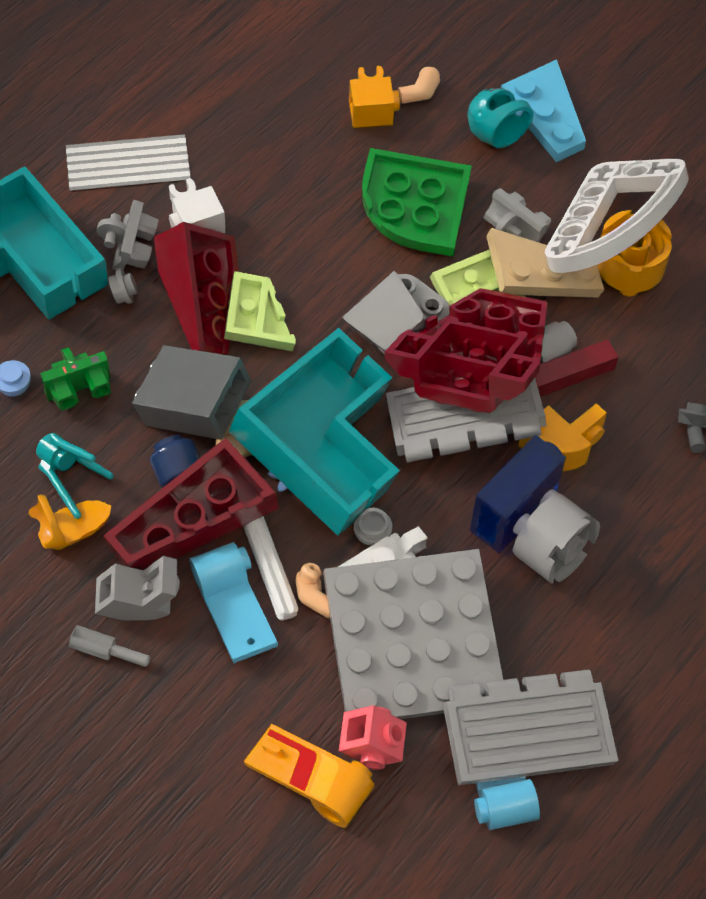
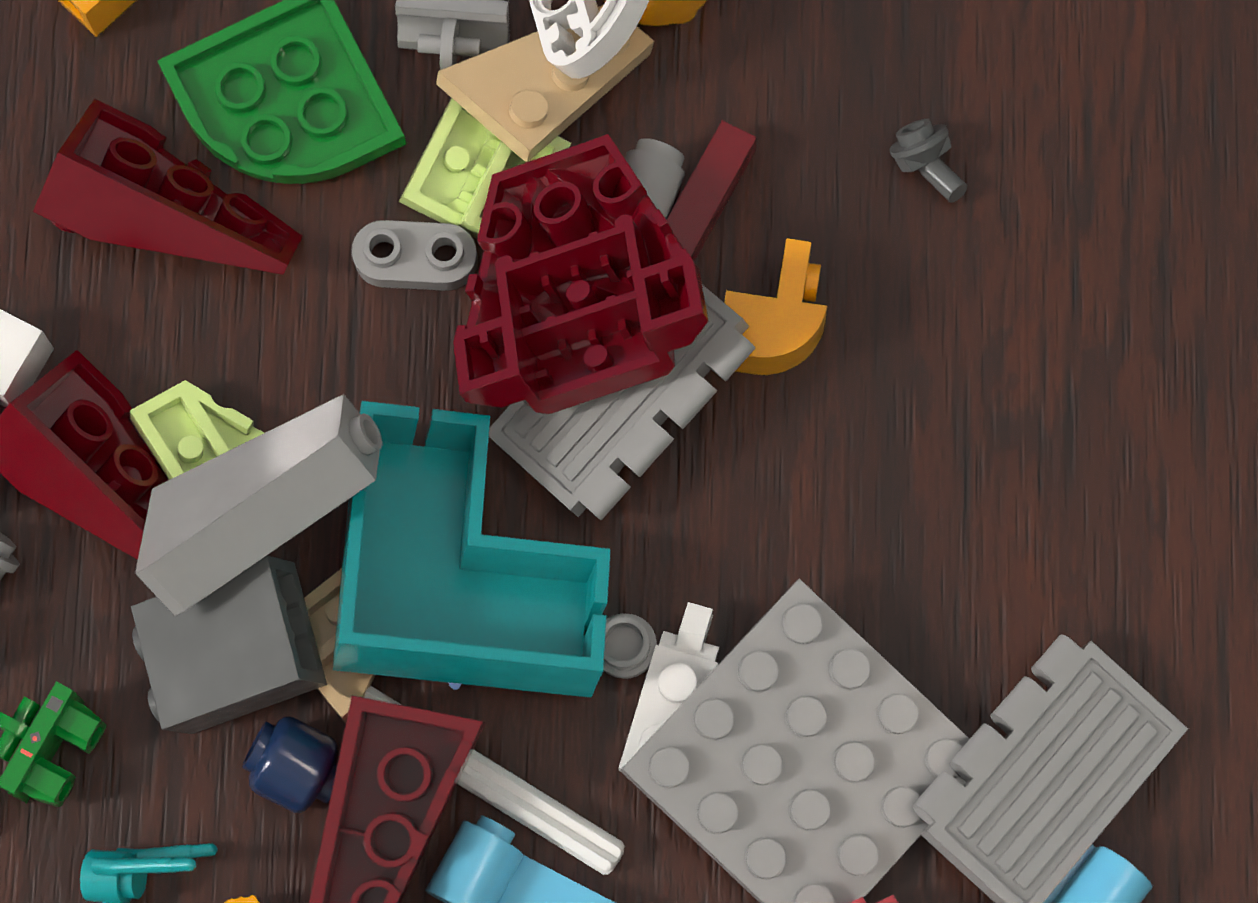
camera: 30 degrees left, 15 degrees up
light nougat arm [296,563,330,619] -> none
light grey torso [343,271,426,355] -> none
clear blue brick [470,435,566,554] -> none
light grey brick [512,489,600,583] -> none
none -> dark red wedge [33,98,303,275]
none -> light grey slope [135,394,382,616]

